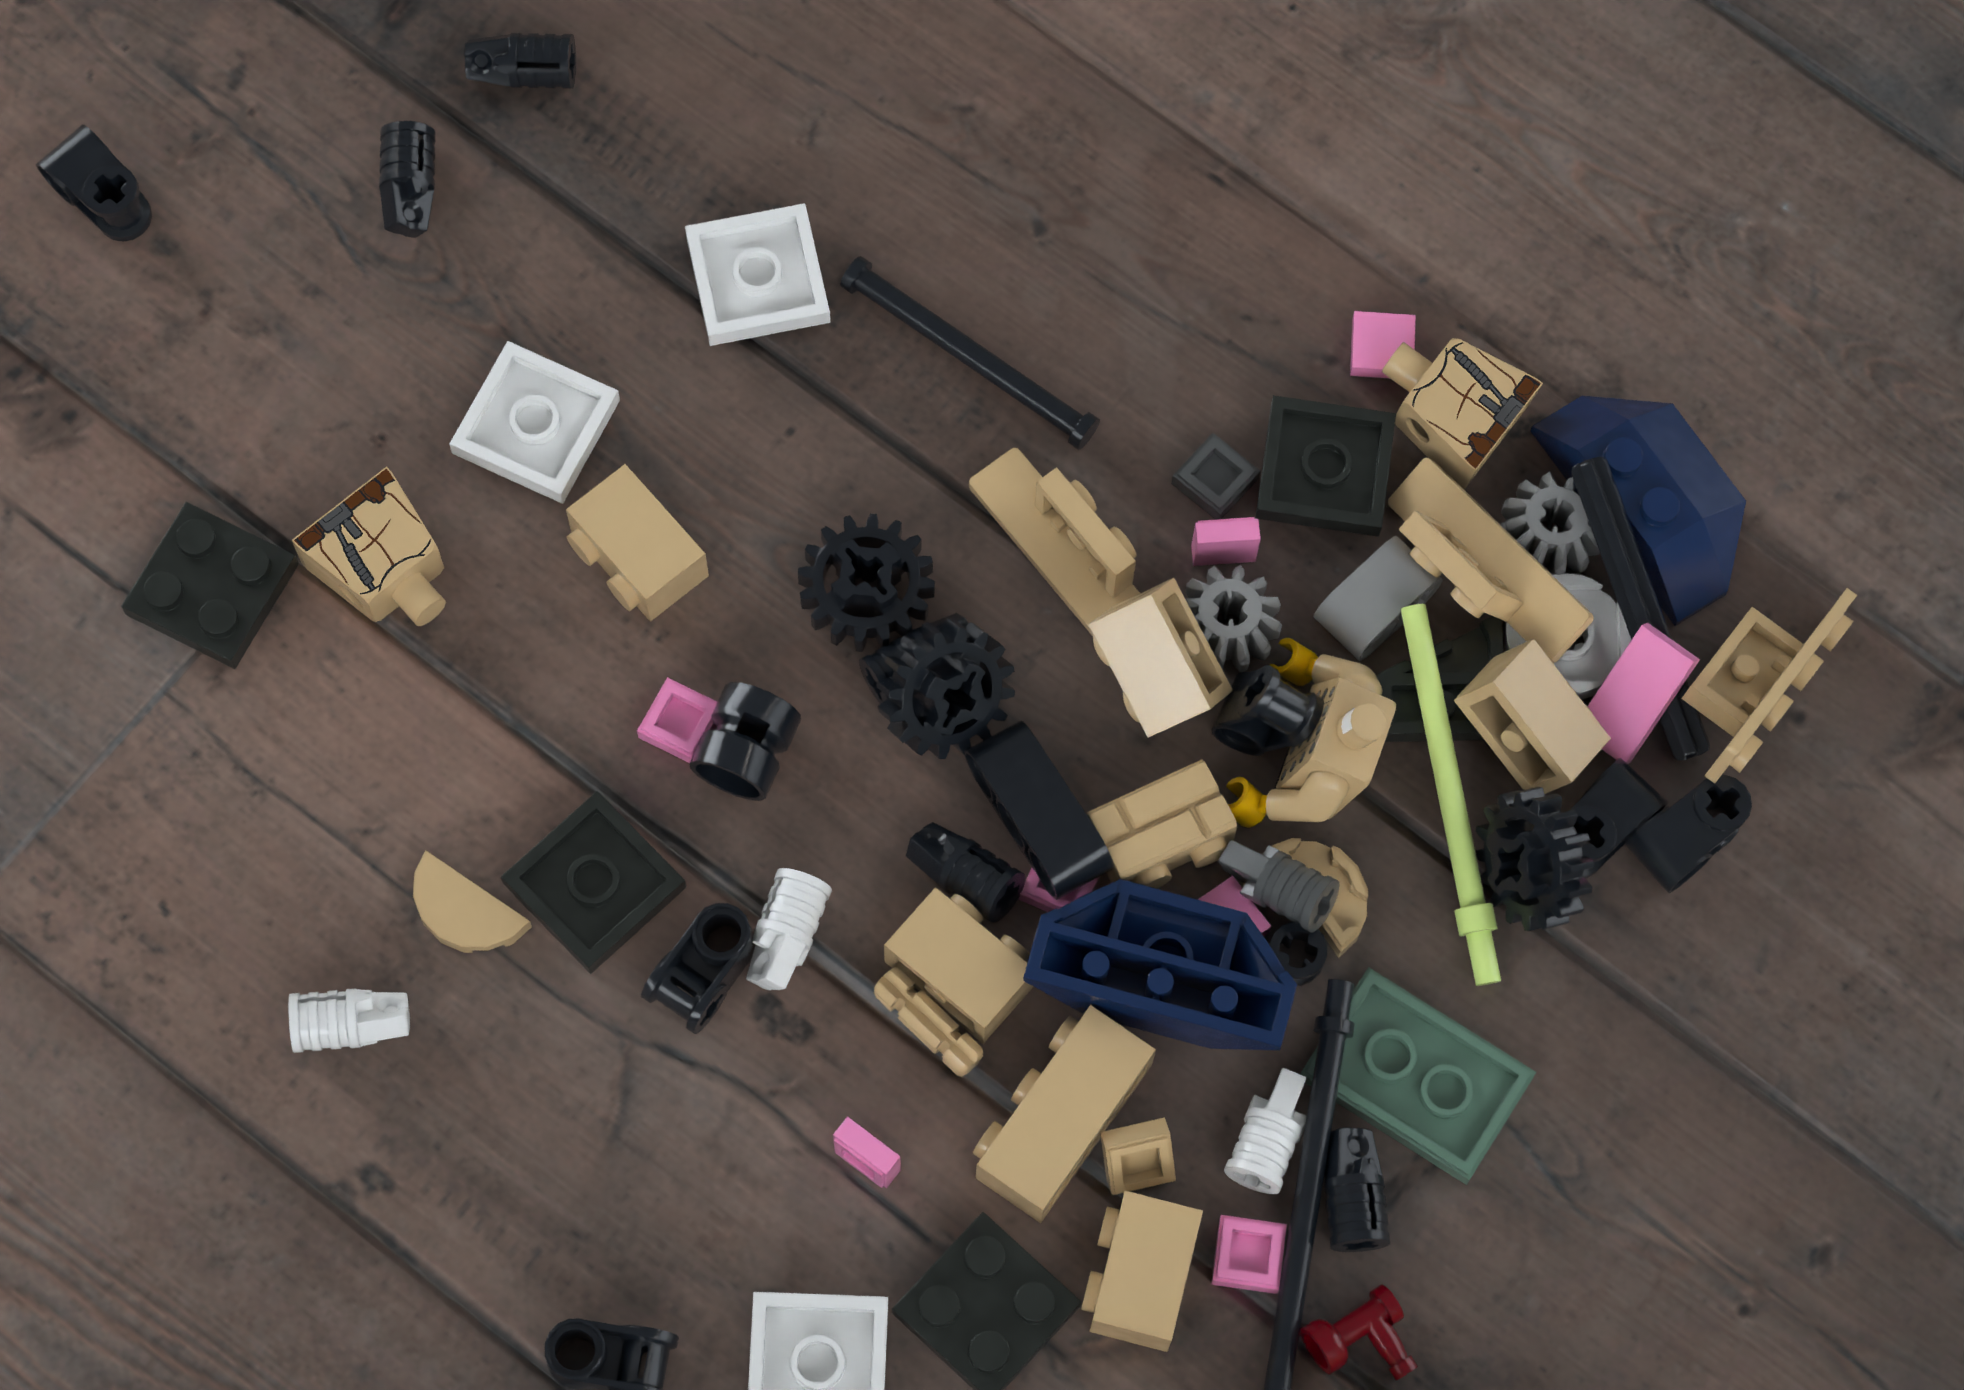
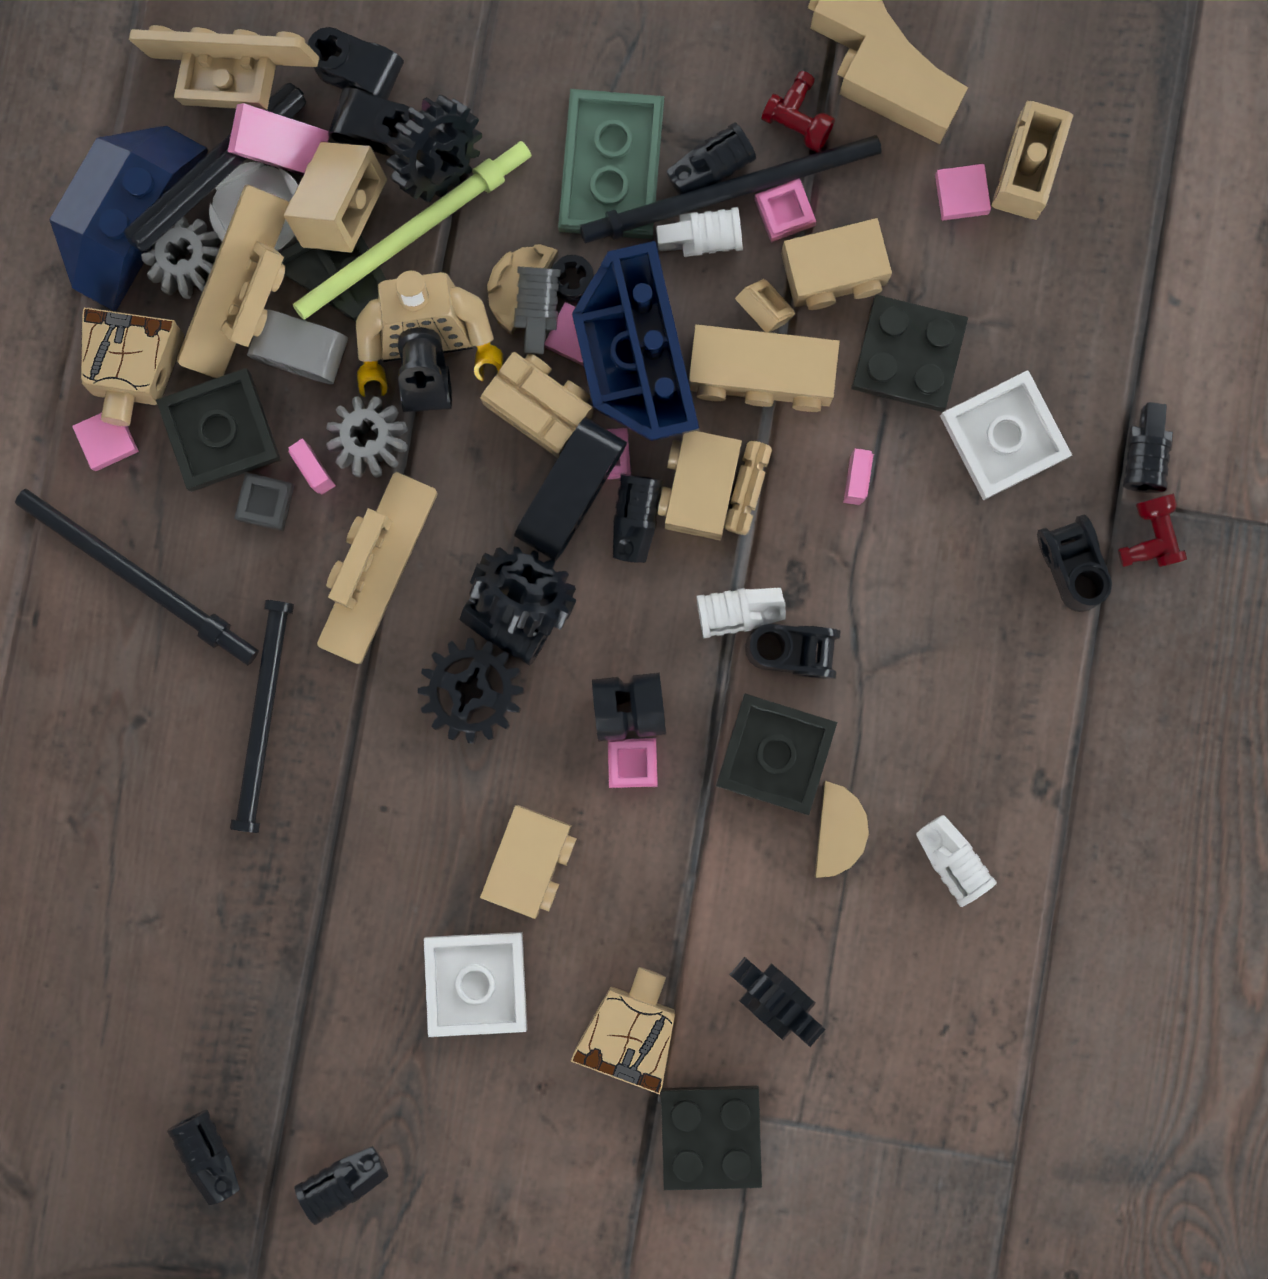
camera: 110 degrees left, 15 degrees up
white plate [685,203,830,346] -> none
tan brick [1088,578,1233,738] -> none
none -> black bar [15,489,259,666]
none -> black gear [729,957,826,1047]

